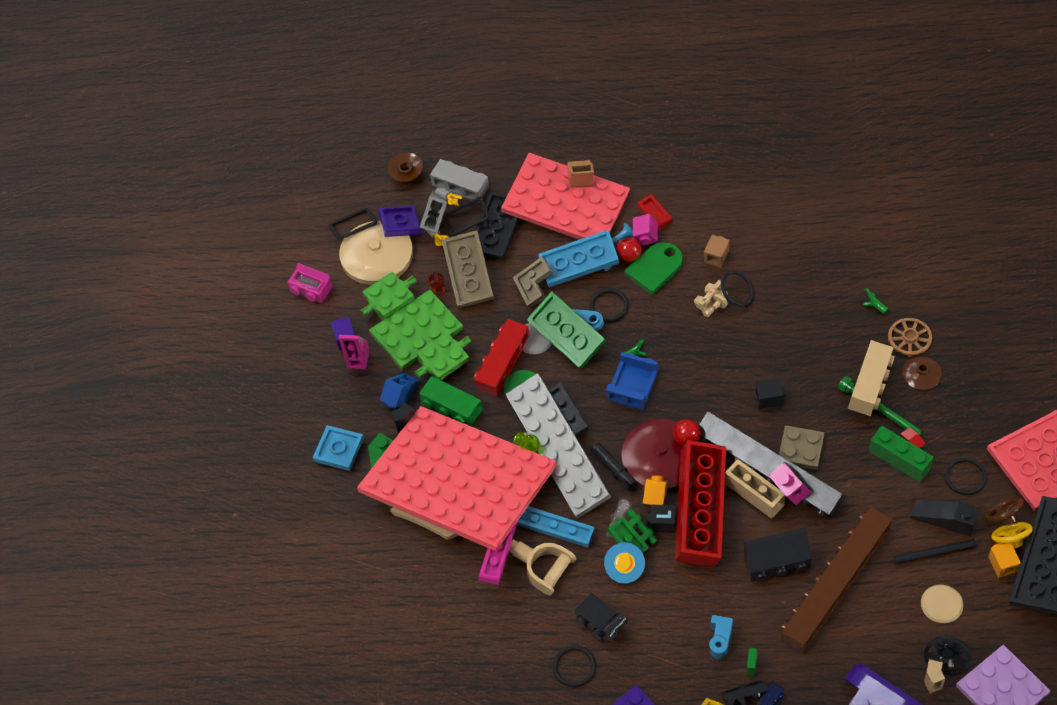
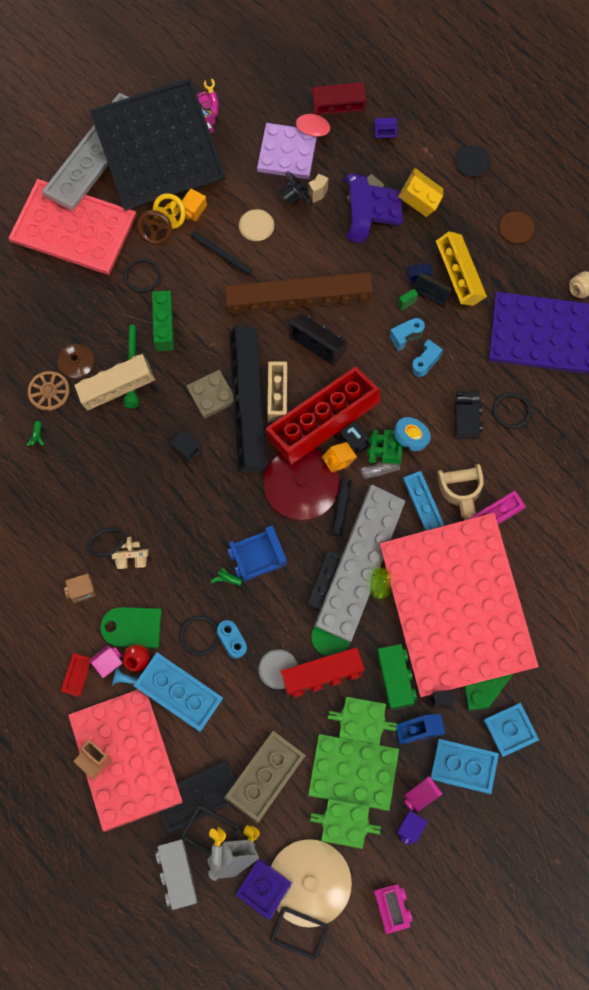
camera: 140 degrees left, 15 degrees up
reddish brown dish [387,152,423,182] -> none
clear red piece [427,271,445,293] -> none
dark tan plate [513,256,553,308] -> none
plate [527,291,607,369] -> none
red piece [673,419,701,446] -> none
torso [769,462,812,505] -> none
red piece [900,427,926,448] -> none
black slope [911,499,979,537] -> none
none -> dark azure leg [411,339,443,377]
none -> dark azure plate [430,739,499,795]

